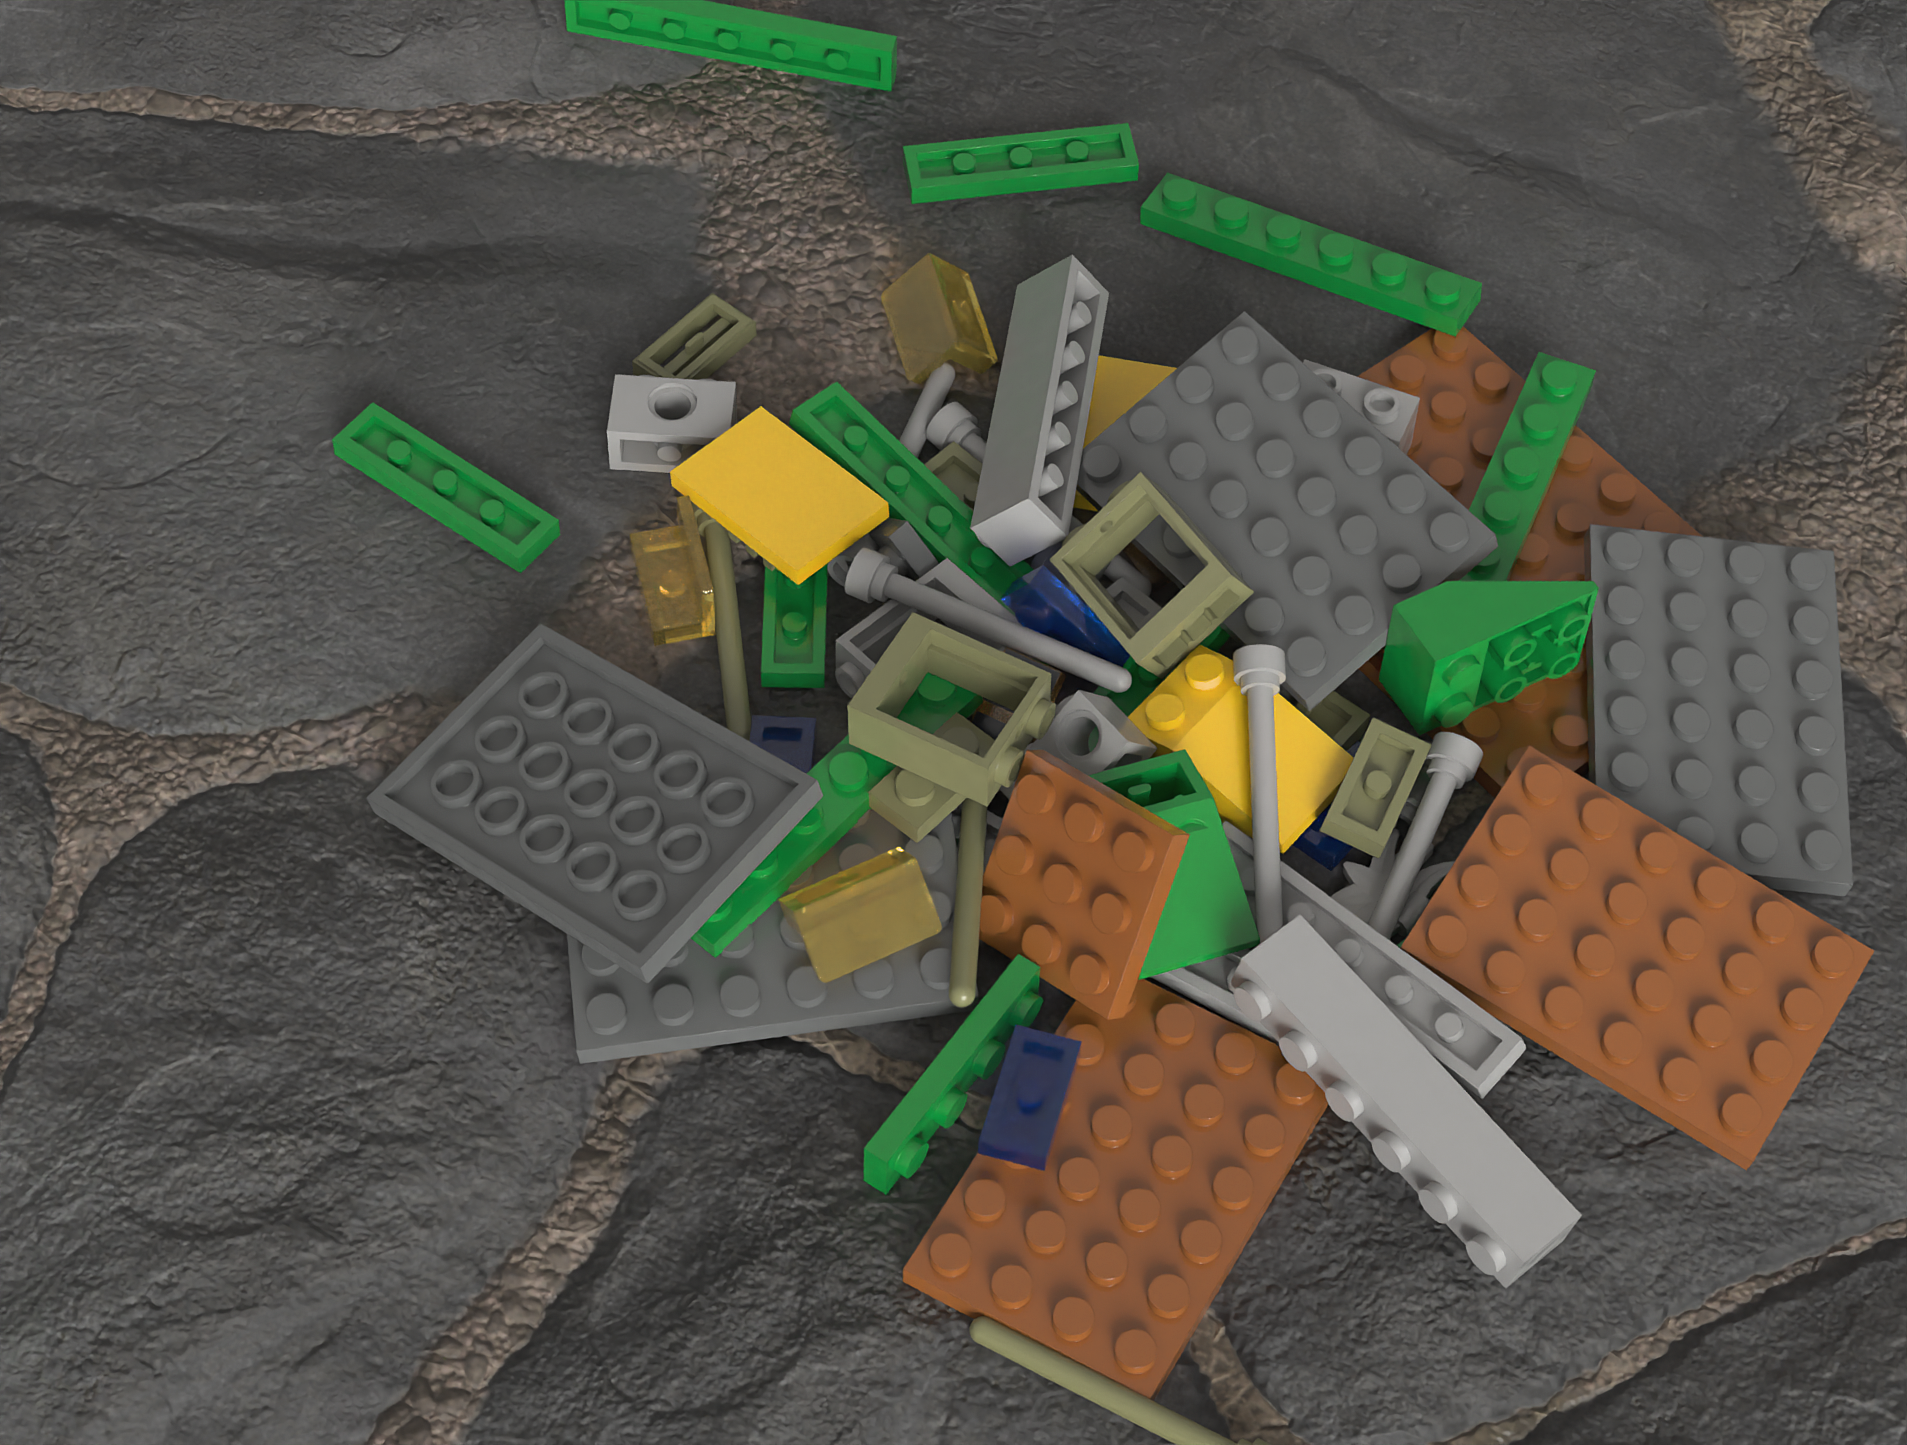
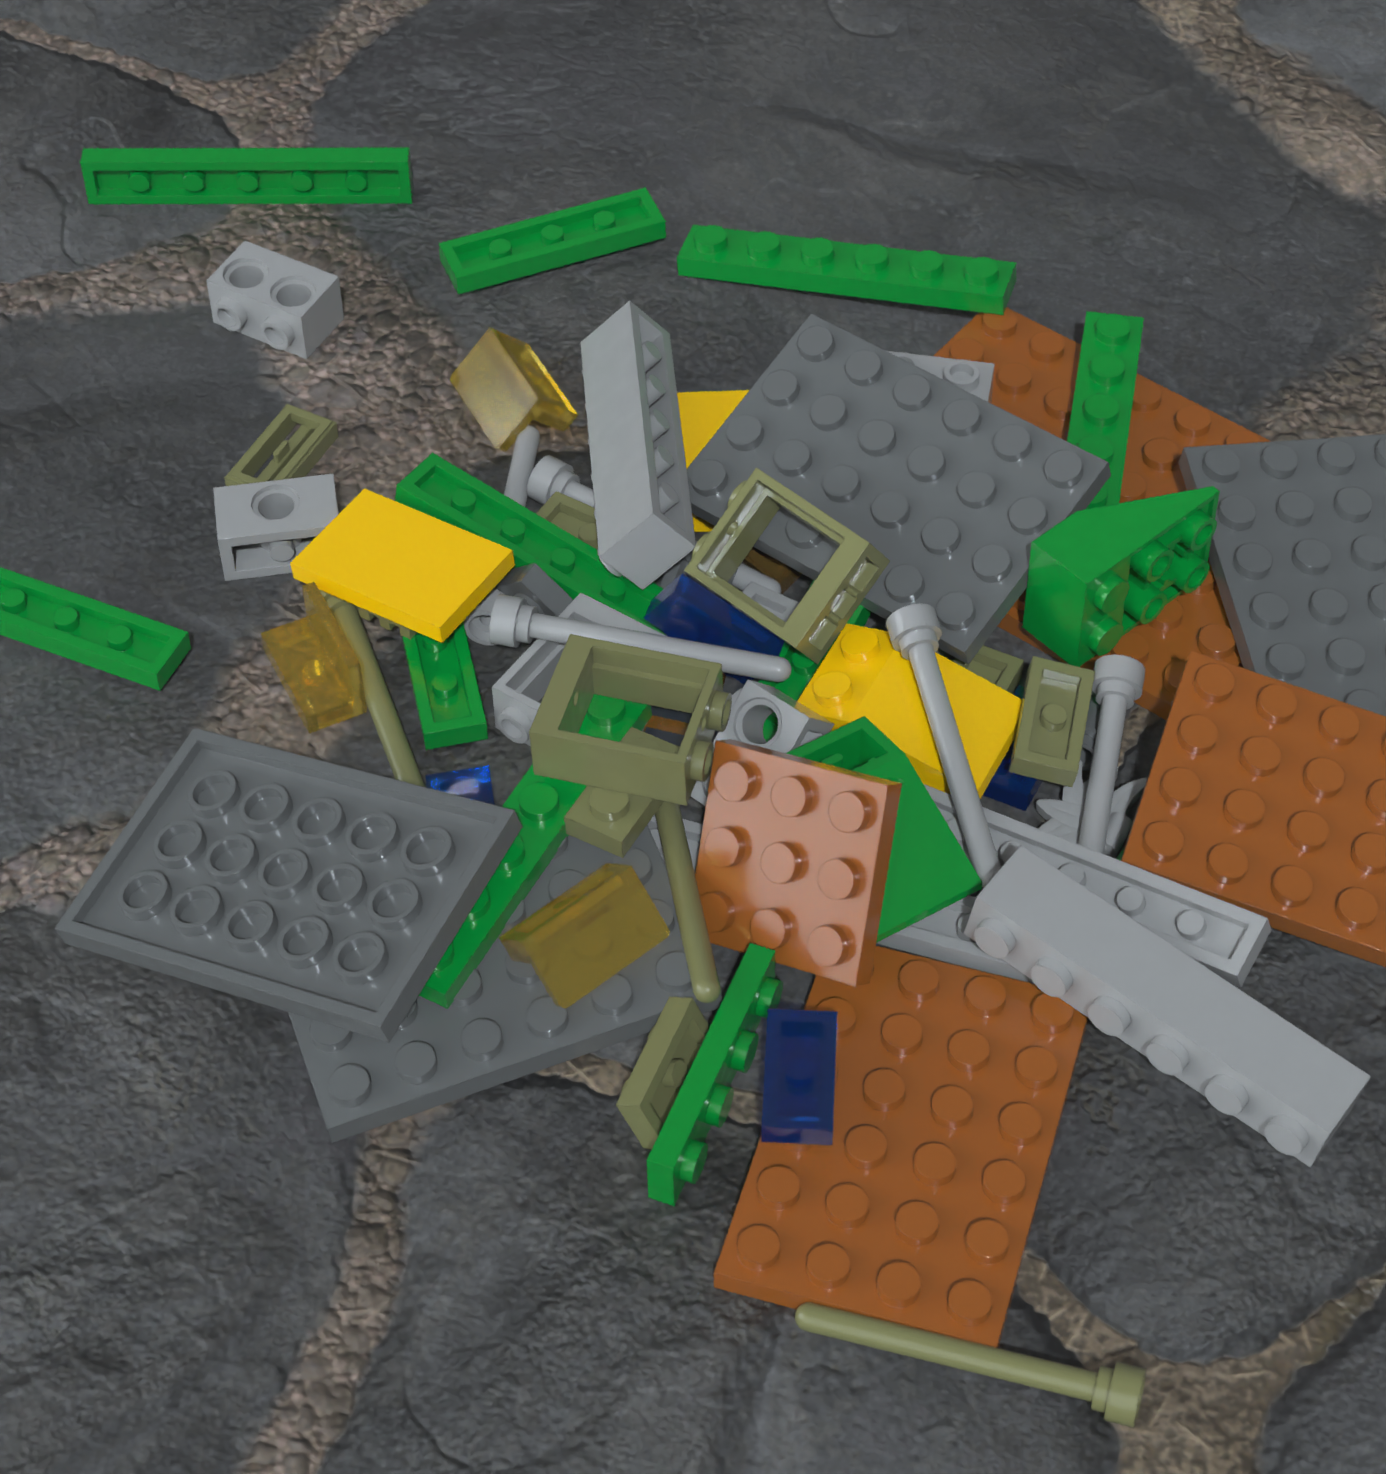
camera: 10 degrees left, 5 degrees down
none -> light grey brick [206,241,344,359]
none -> olive plate [616,997,710,1149]

